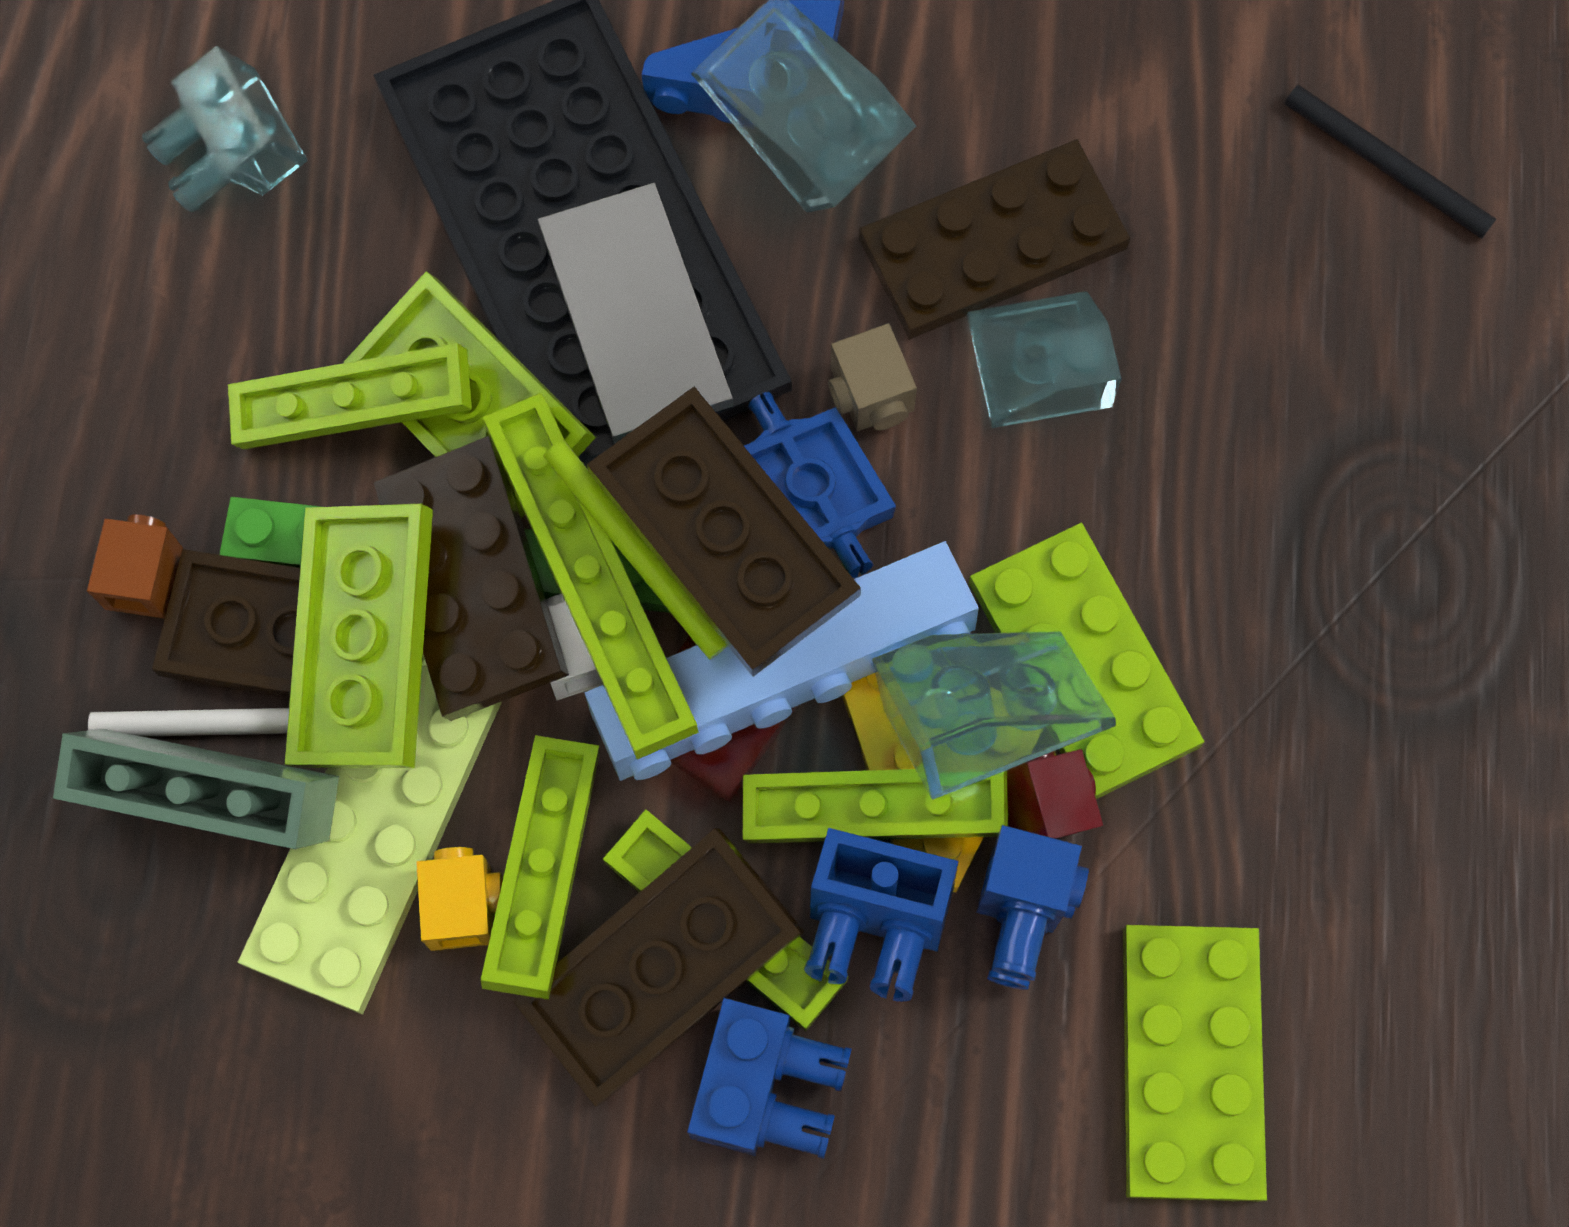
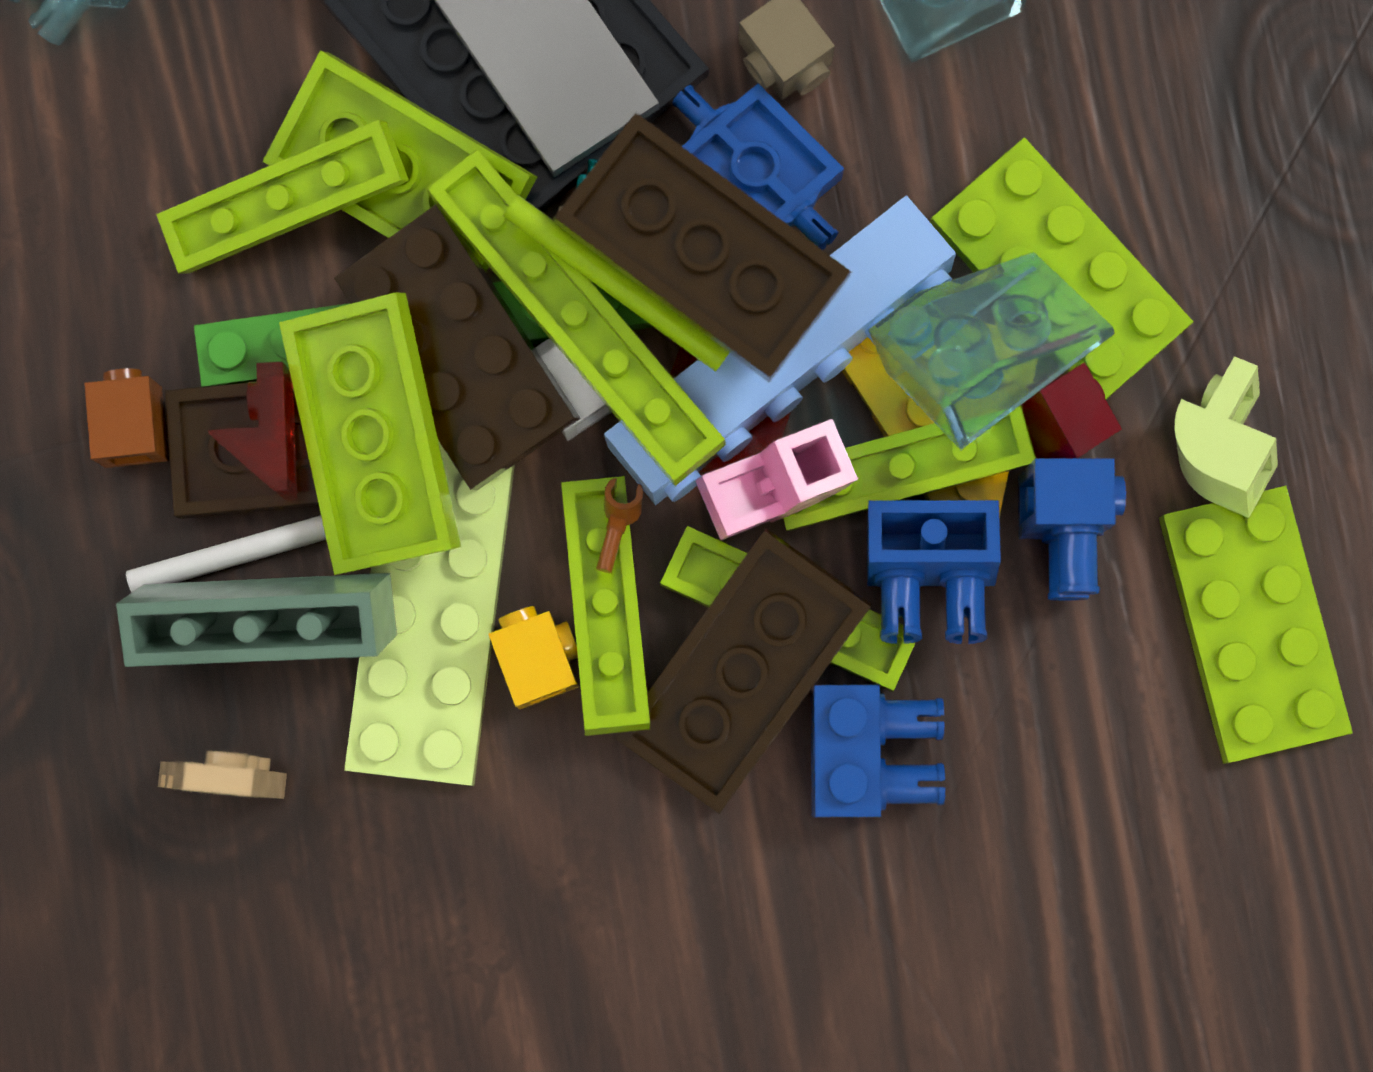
camera: 15 degrees left, 10 degrees up
none -> tan wing [158,751,287,799]
none -> clear red slope [208,362,298,500]
none -> dark orange hand [596,478,643,573]
none -> bright pink brick [696,419,858,540]
none -> yellowish green brick [1175,356,1278,518]

